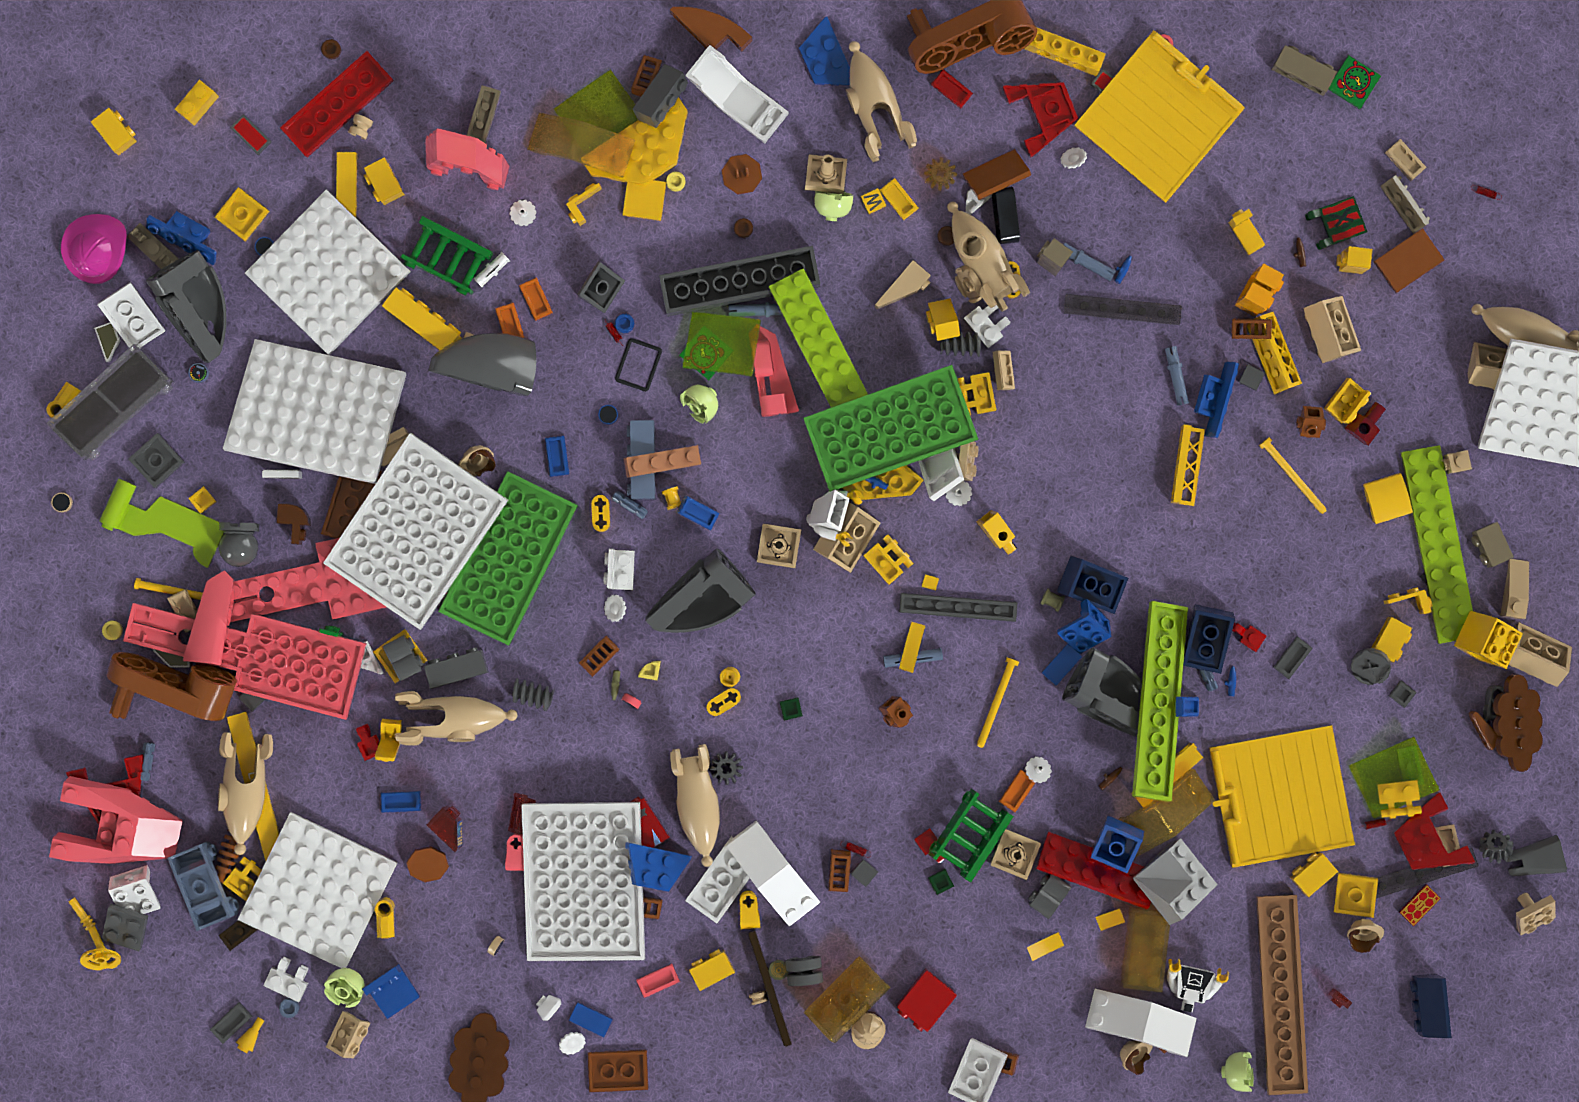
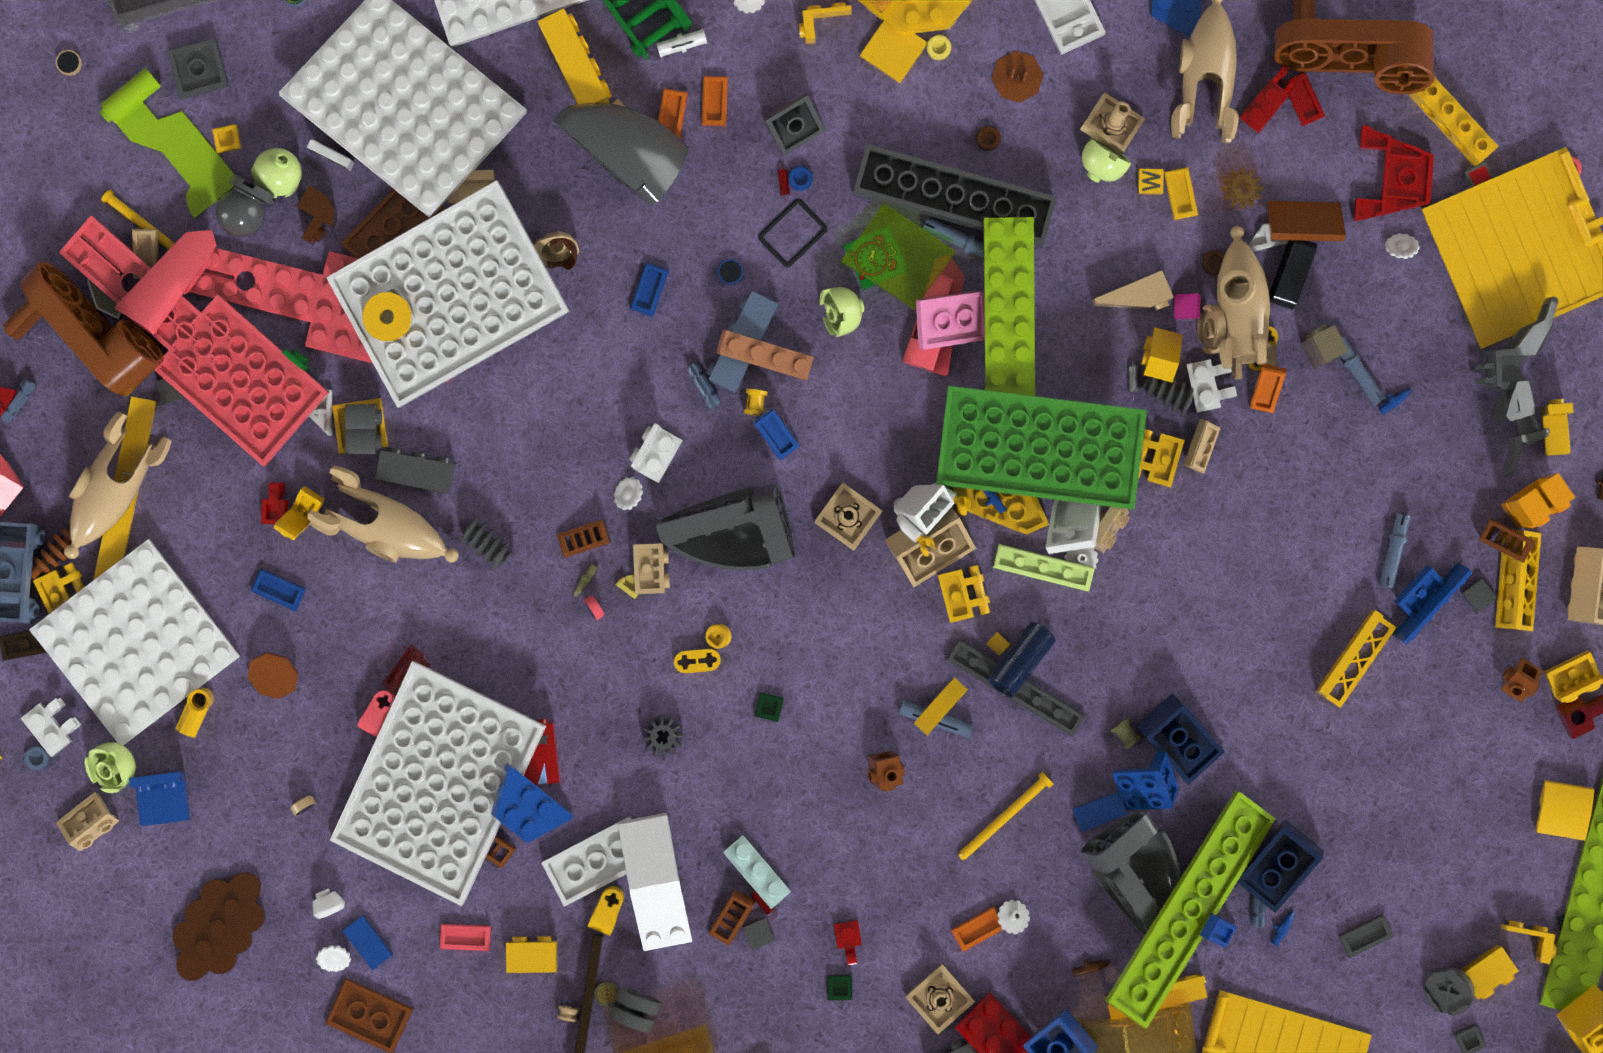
camera: 25 degrees right, 0 degrees up
light yellow tile [102,621,123,640] -> none
clear red slope [426,805,462,852] -> none
bright green plate [438,471,578,646] -> none
yellow beam [591,495,610,532] -> none
tan piece [670,744,720,867] -> none
green fence [928,789,1014,882] -> none
yellow torso [976,510,1017,554] -> none
clear smoke tile [1063,294,1182,325] -> none
red plate [1232,623,1266,652] -> none
yellow bar [1259,437,1327,514] -> none
none -> yellowish green cylinder [251,148,302,198]
none -> yellow tile [362,292,412,341]
none -> tan bracket [633,543,670,594]
none -> light aqua plate [723,835,791,909]
none -> bright pink plate [916,290,985,350]
none -> dark blue piece [988,622,1056,698]
none -> yellowish green tile [993,544,1095,592]
none -> white piece [1128,360,1138,400]
none -> dark pink tile [1174,293,1201,319]
none -> red hinge [1239,65,1301,134]
none -> orange tile [1249,364,1286,413]
none -> dark grey piece [1474,297,1558,478]

